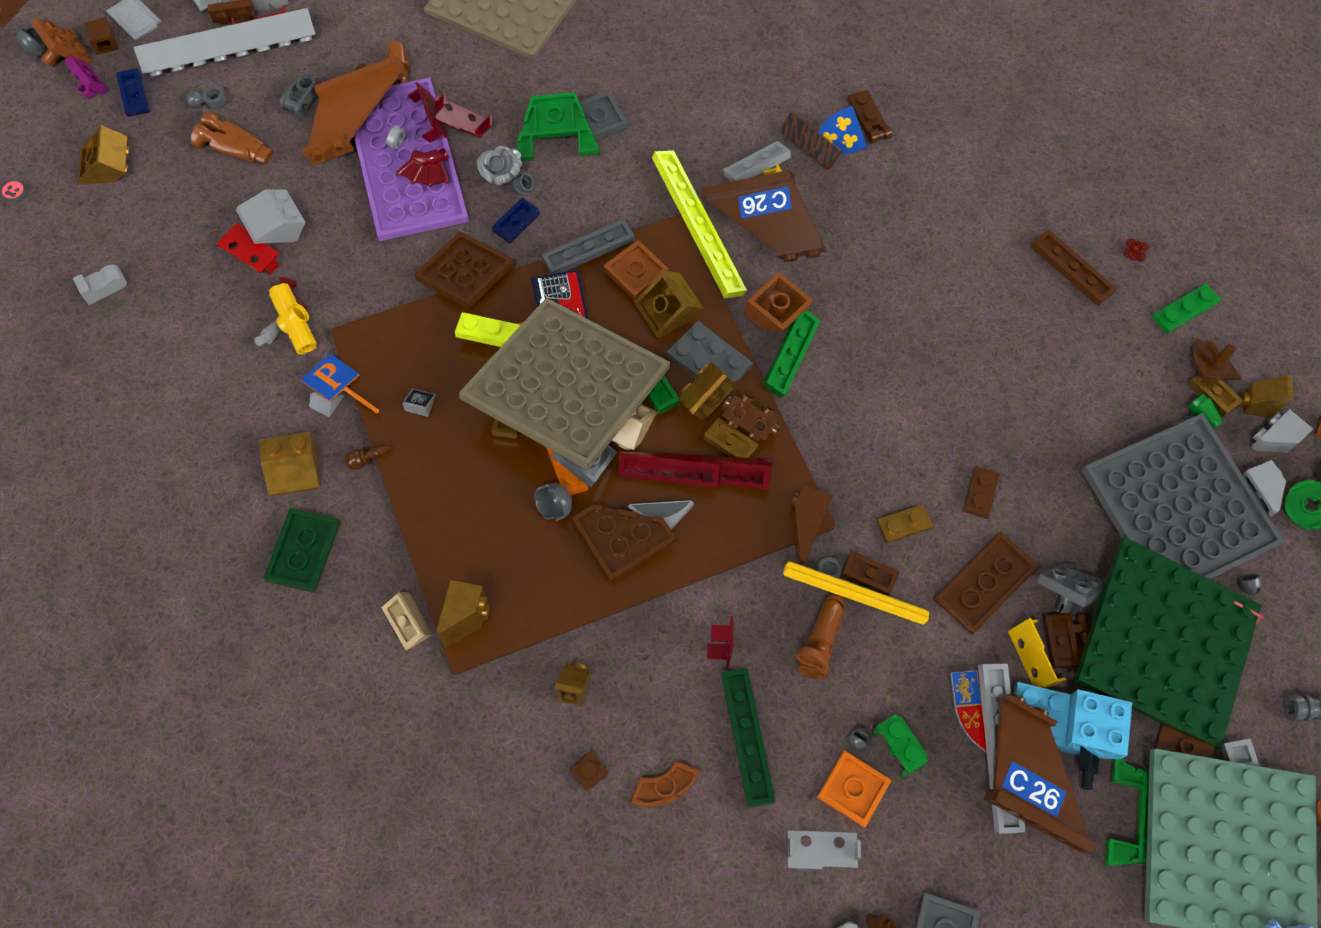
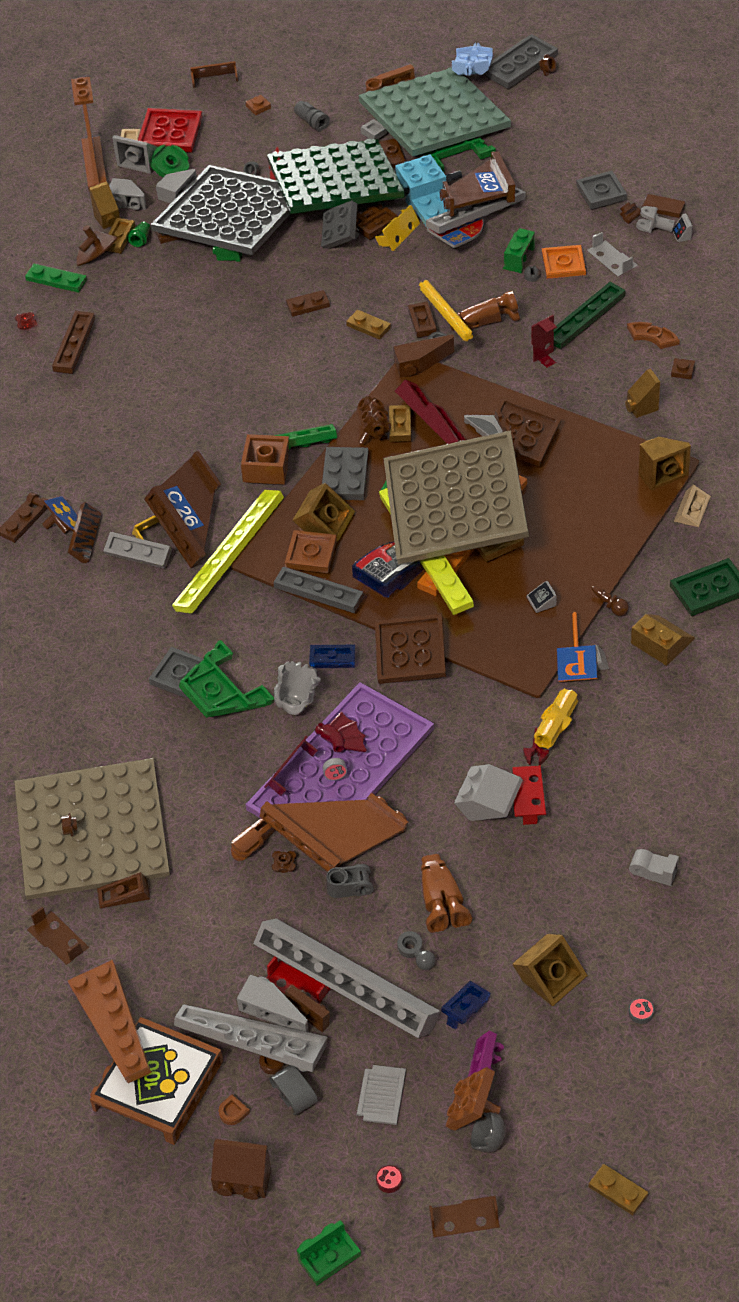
camera: 120 degrees left, 15 degrees down
reddish brown brick [85,17,118,55] -> none
light grey bar [254,320,280,346] -> none
piece [434,93,492,138] -> none
dark grey hair [534,482,572,521] -> none
pearl gold slope [679,362,738,421] -> none
reddish brown tile [933,531,1039,635] -> none

